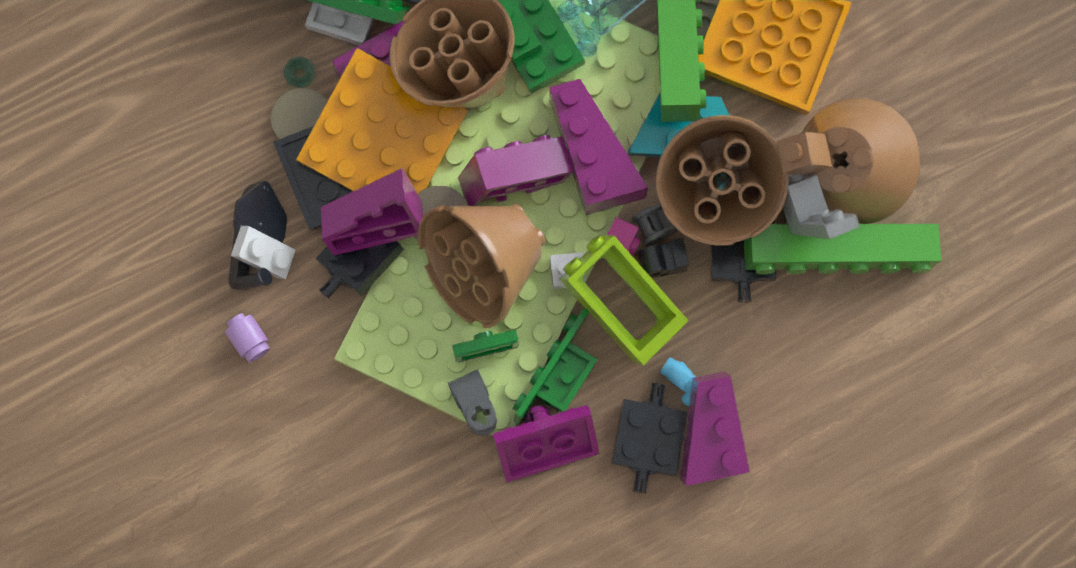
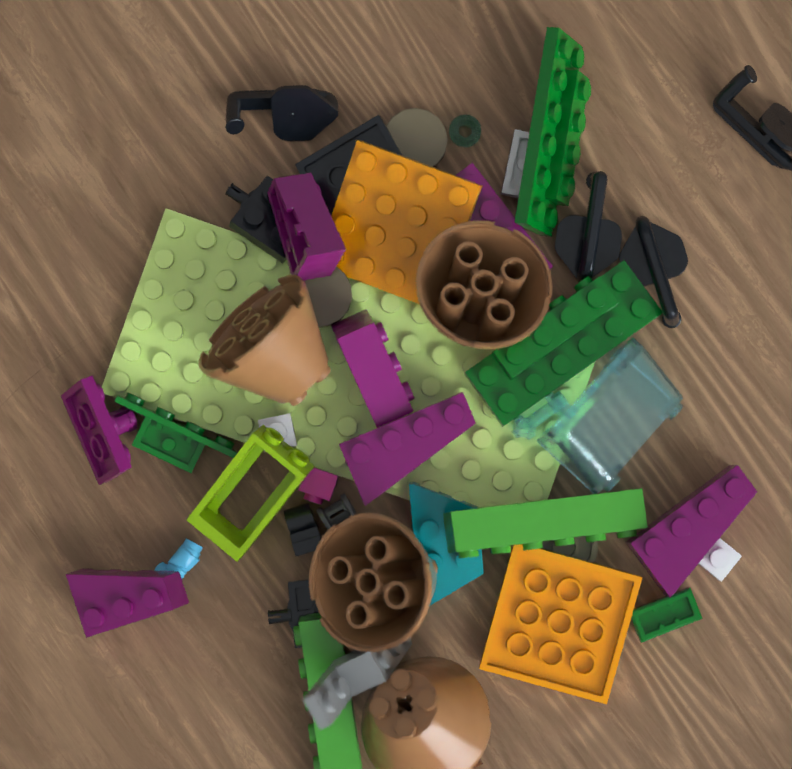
camera: 85 degrees right, 10 degrees up
lavender brick [225,313,270,363] -> none
white plate [231,226,295,279] -> none
dark grey piece [448,369,497,436] -> none
green plate [452,329,519,363] -> none
black plate [611,383,687,494] -> none
medium nougat brick [777,132,832,175] -> none

